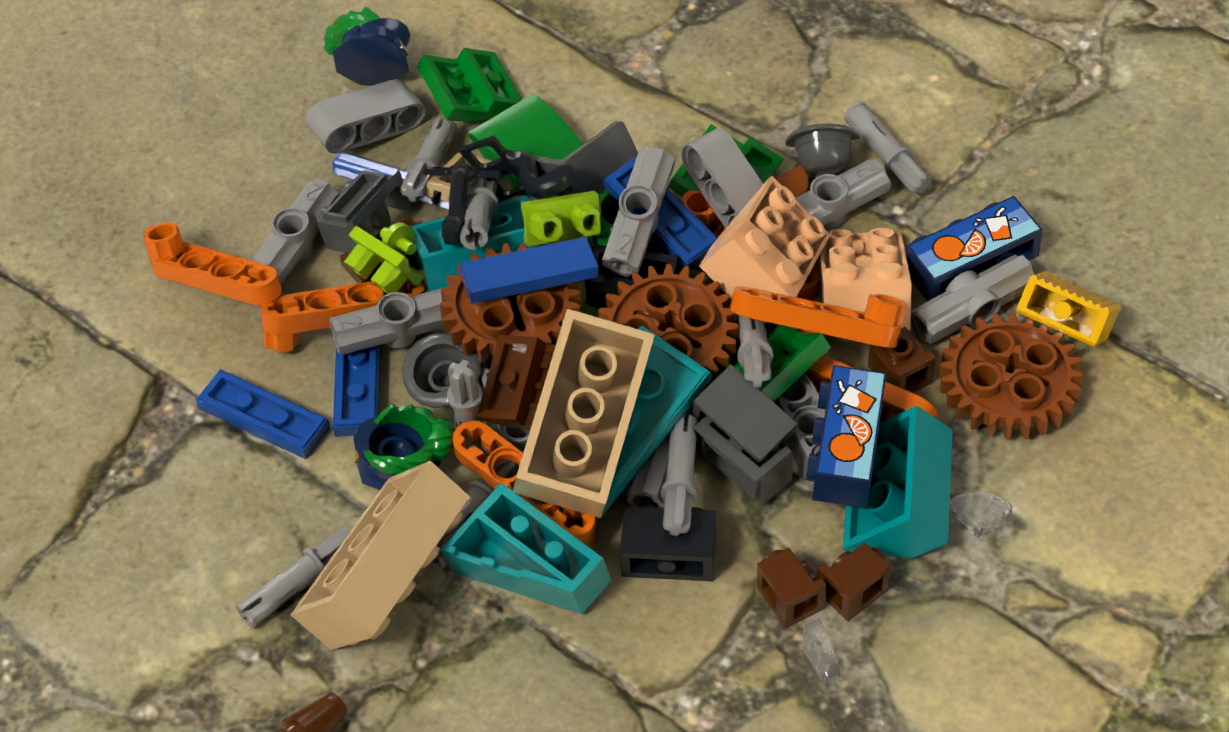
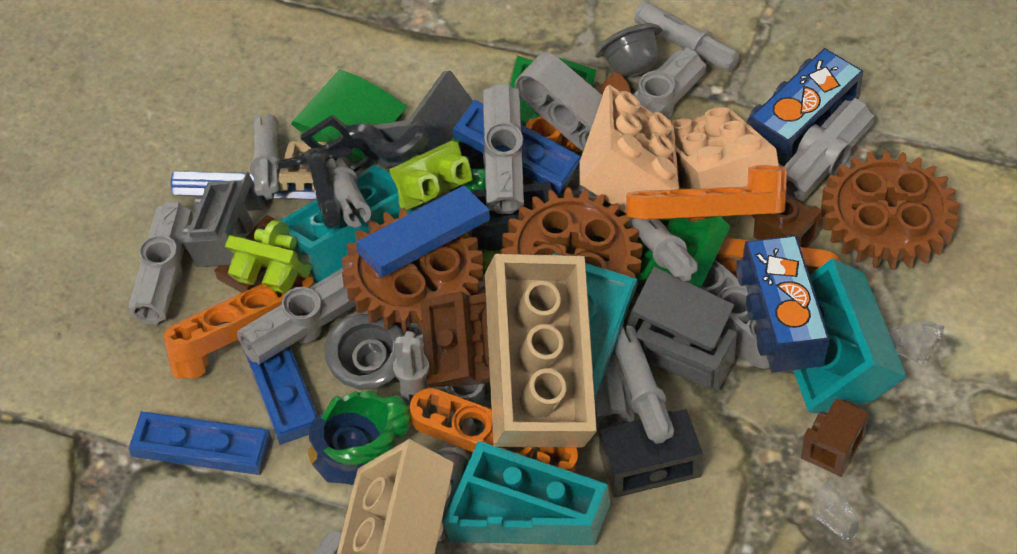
camera: 20 degrees left, 0 degrees up
orange beam [143,222,282,305] -> none
light grey beam [305,79,426,154] -> none
dark blue piece [323,7,410,85] -> none
green slope [417,47,523,121] -> none
reddish brown brick [757,548,826,629] -> none
yellow brick [1016,270,1121,347] -> none

